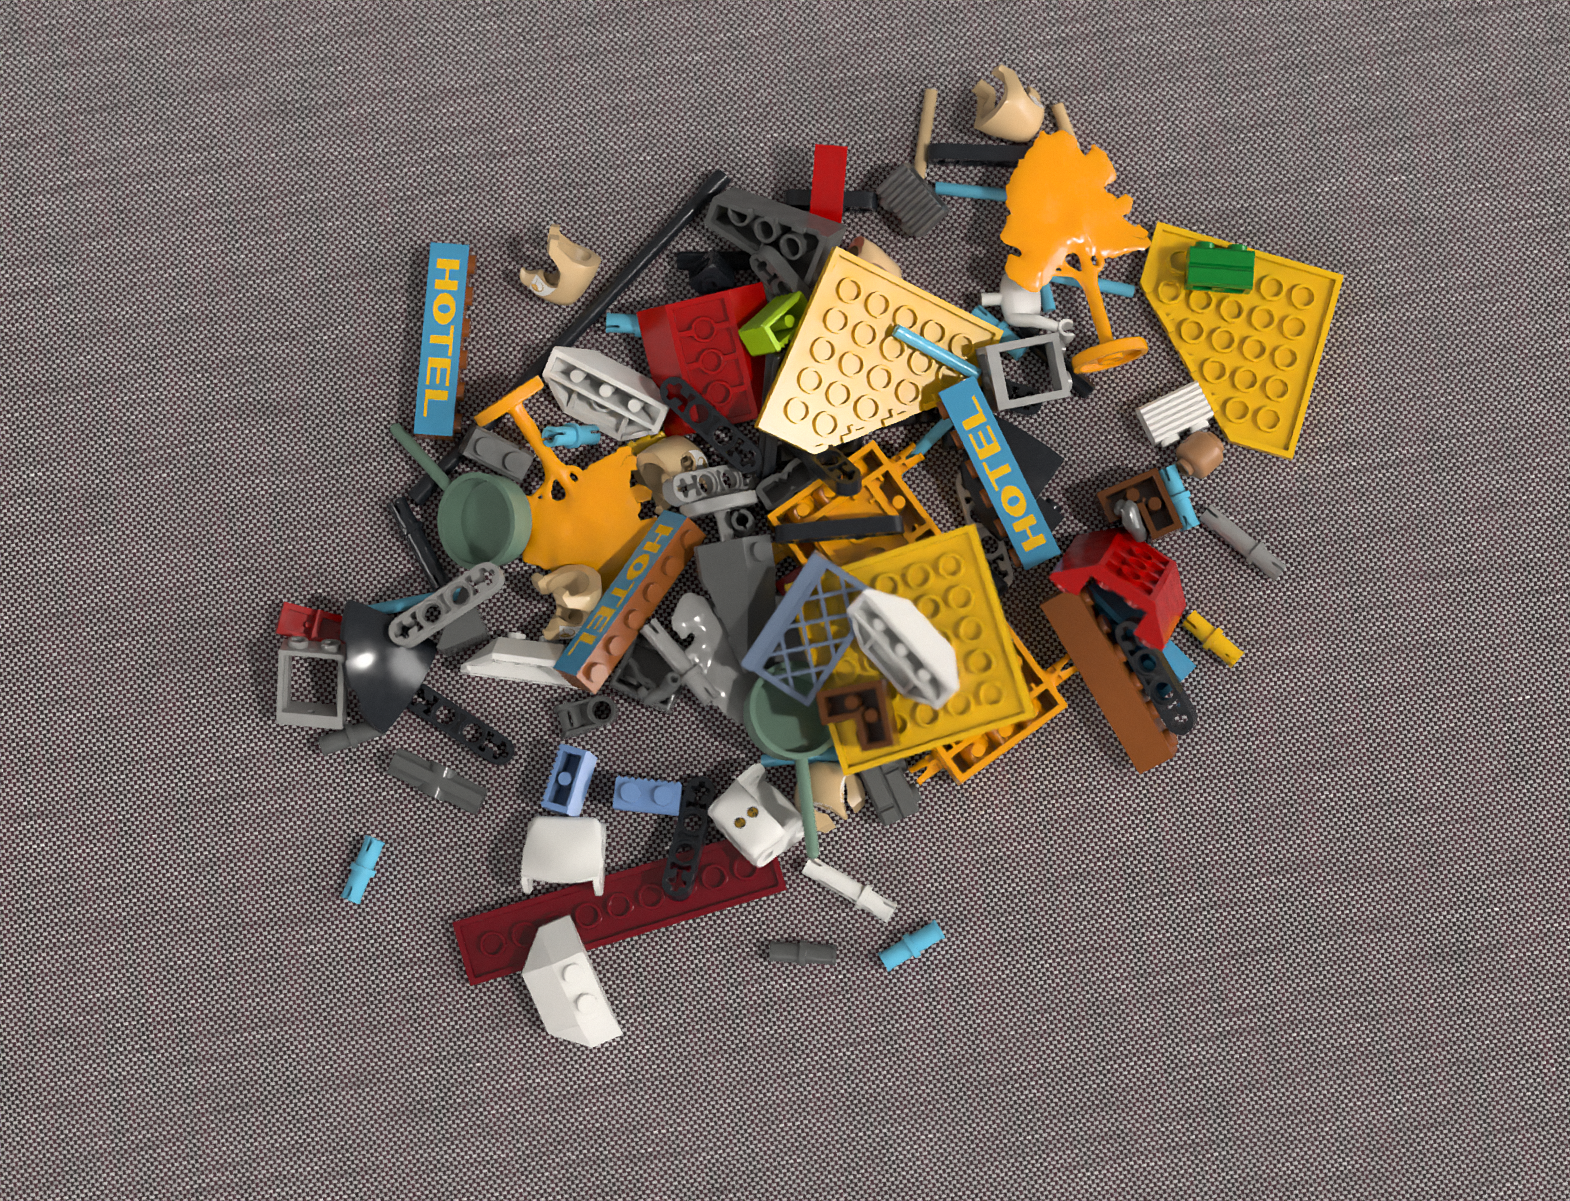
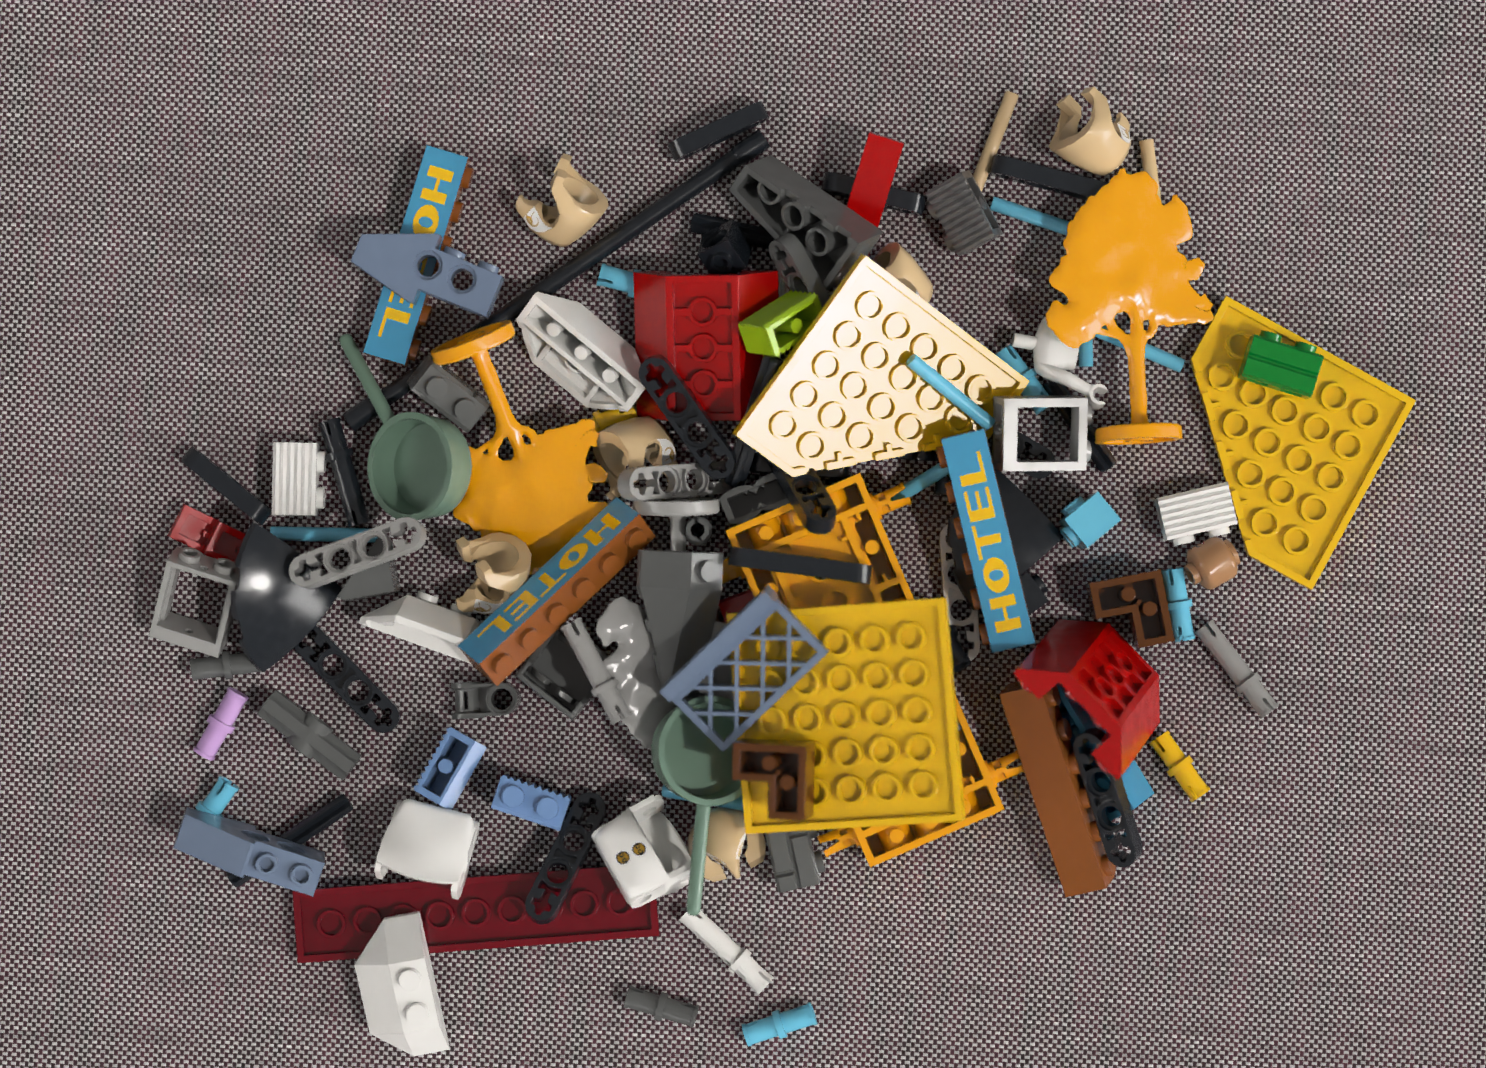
camera: 15 degrees right, 5 degrees up
medium azure pin [542,423,601,449] -> none
dark grey arm [636,672,682,706] -> none
white wedge [847,588,959,709] -> none
dark grey arm [1114,499,1148,542] -> none
none -> sand blue brick [174,807,325,897]
none -> black beam [181,446,272,525]
none -> lavender pin [193,687,249,761]
none -> black axle [226,794,353,887]
none -> white brick [271,442,326,516]
none -> sand blue brick [351,233,505,319]
none -> black beam [667,101,769,162]
none -> medium azure brick [1059,492,1121,549]

